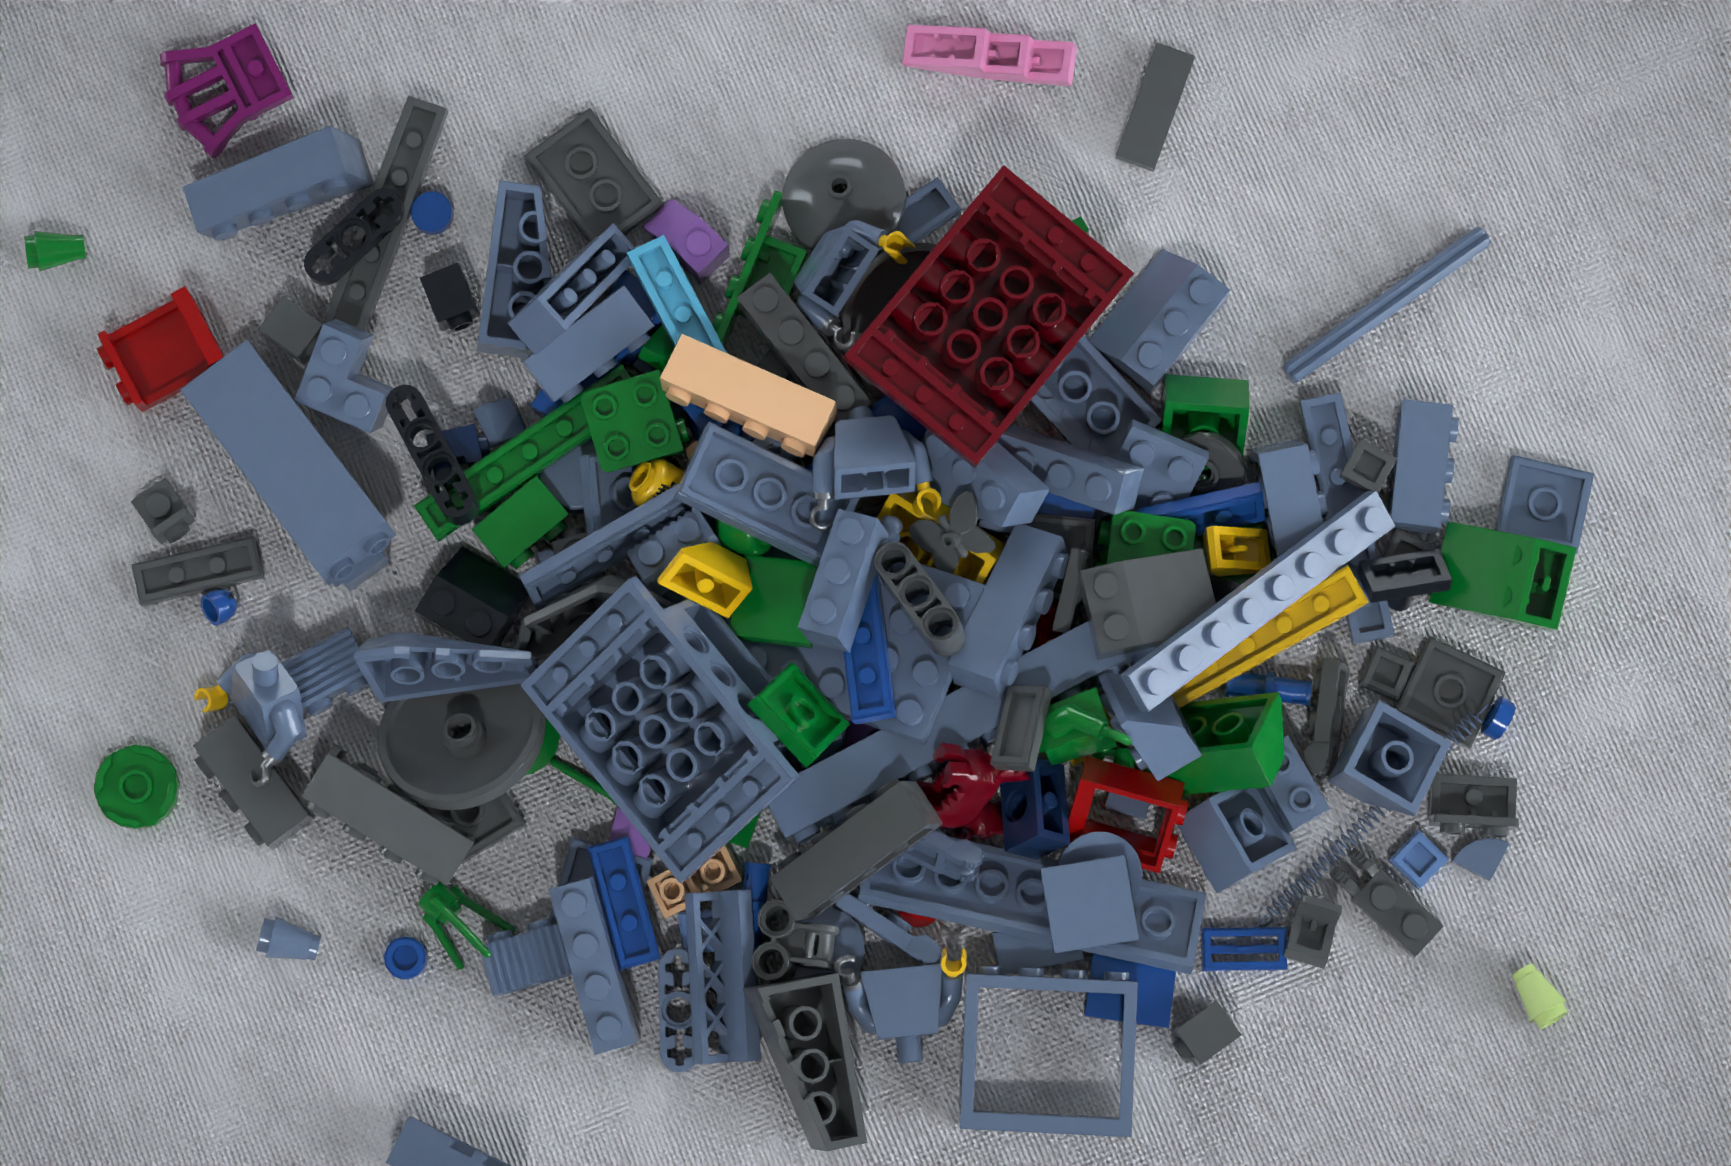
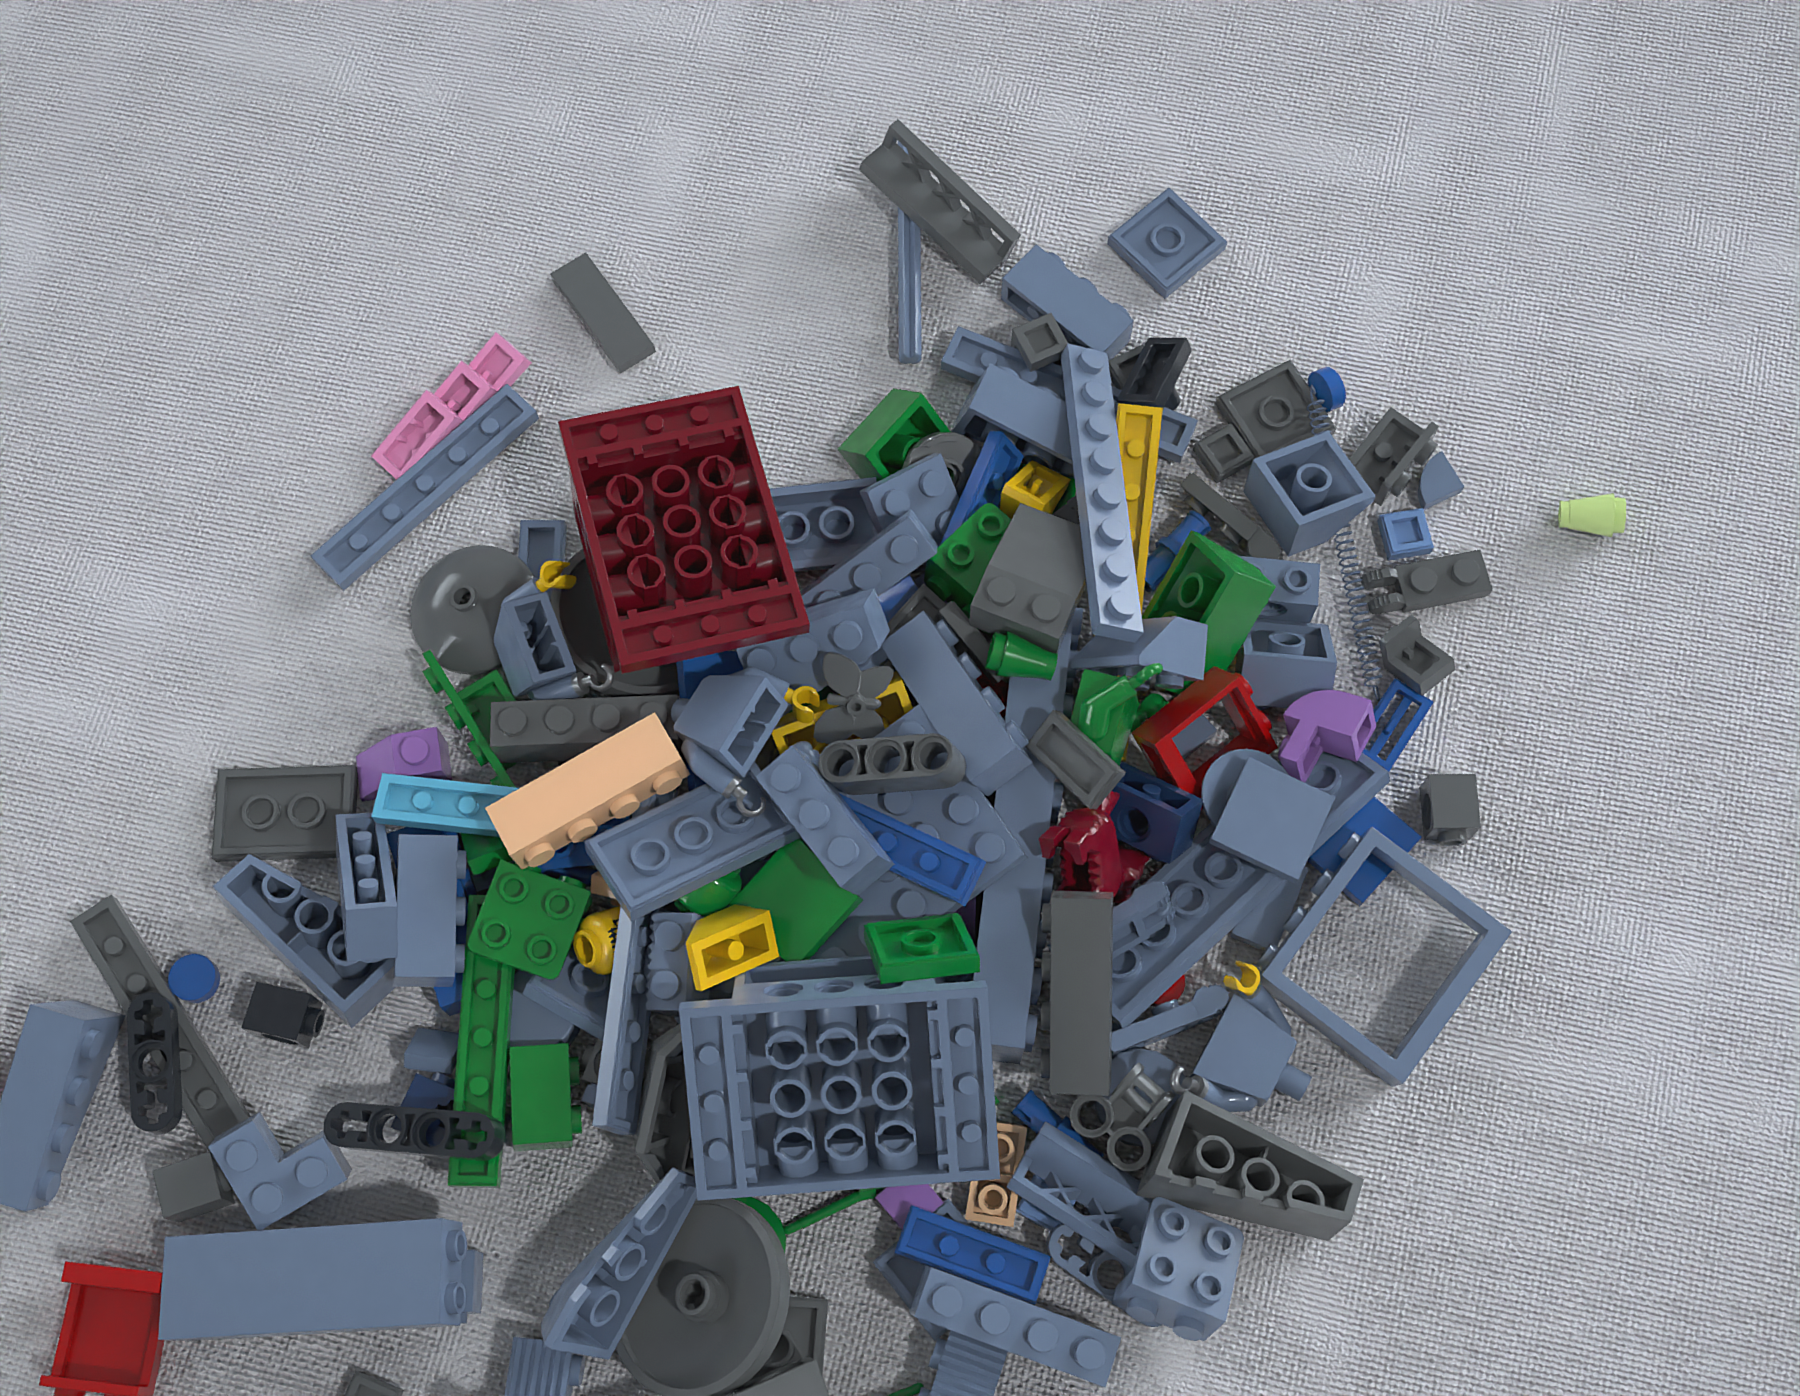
camera: 55 degrees left, 10 degrees down
black slope [415,546,529,647] -> none
sand blue slope [1088,249,1231,396] -> none
green slope [1428,521,1577,632] -> none
none -> sand blue plate [310,384,539,591]
none -> dark grey fence [859,119,1021,284]
none -> green cone [985,631,1058,681]
none -> sand blue bracket [1112,1197,1244,1341]
none -> medium lavender brick [1278,690,1376,783]

